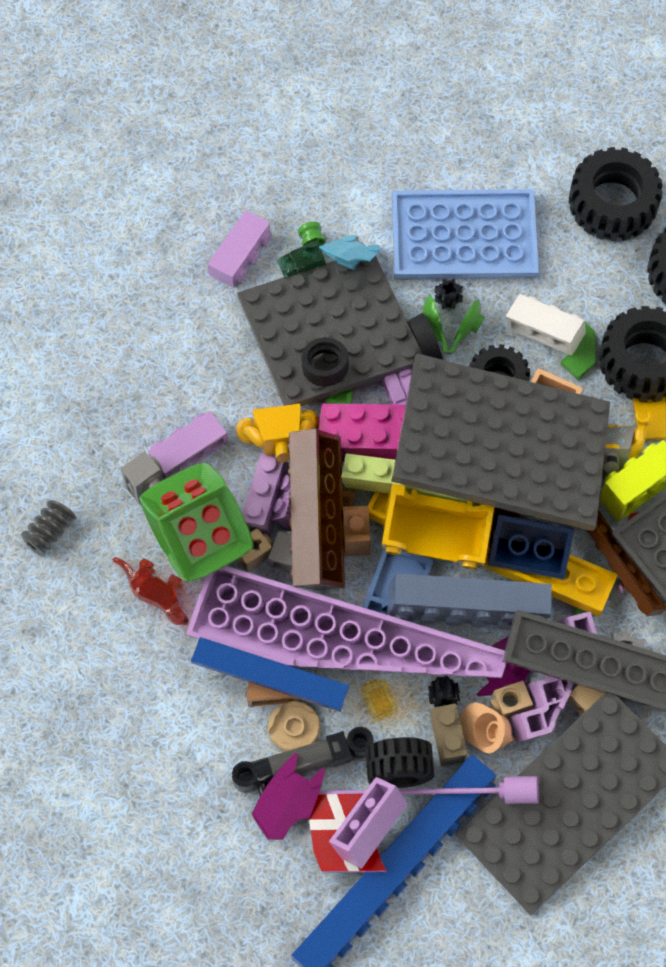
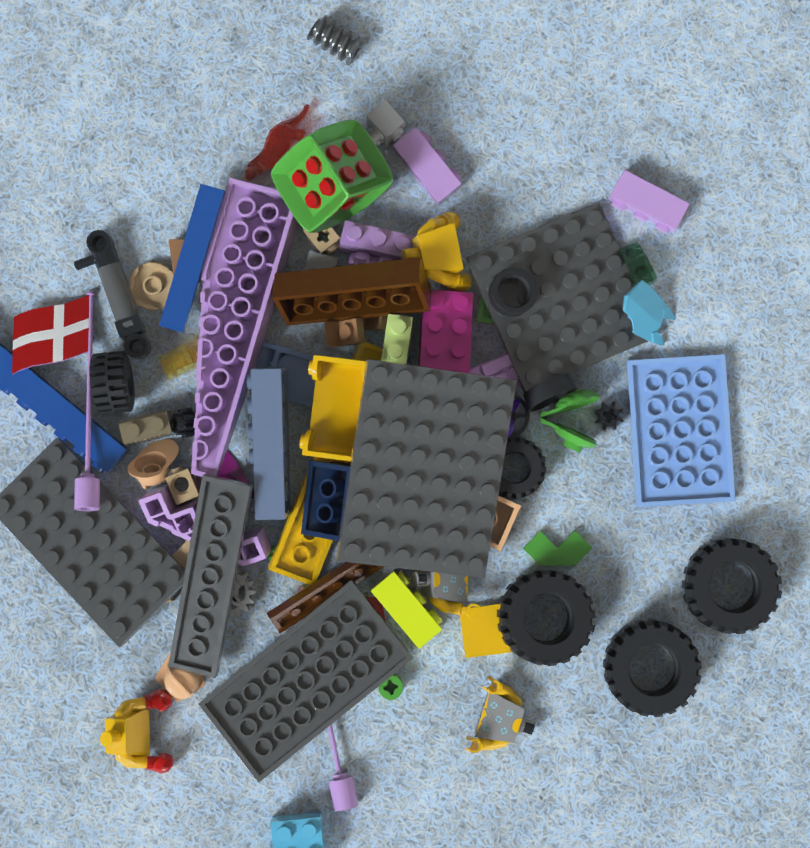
camera: 90 degrees right, 20 degrees up
magenta shield [252,753,325,840] -> none
bright green wheel [298,222,326,250] -> none
lavender brick [329,777,408,869] -> none
white brick [506,294,586,356] -> none

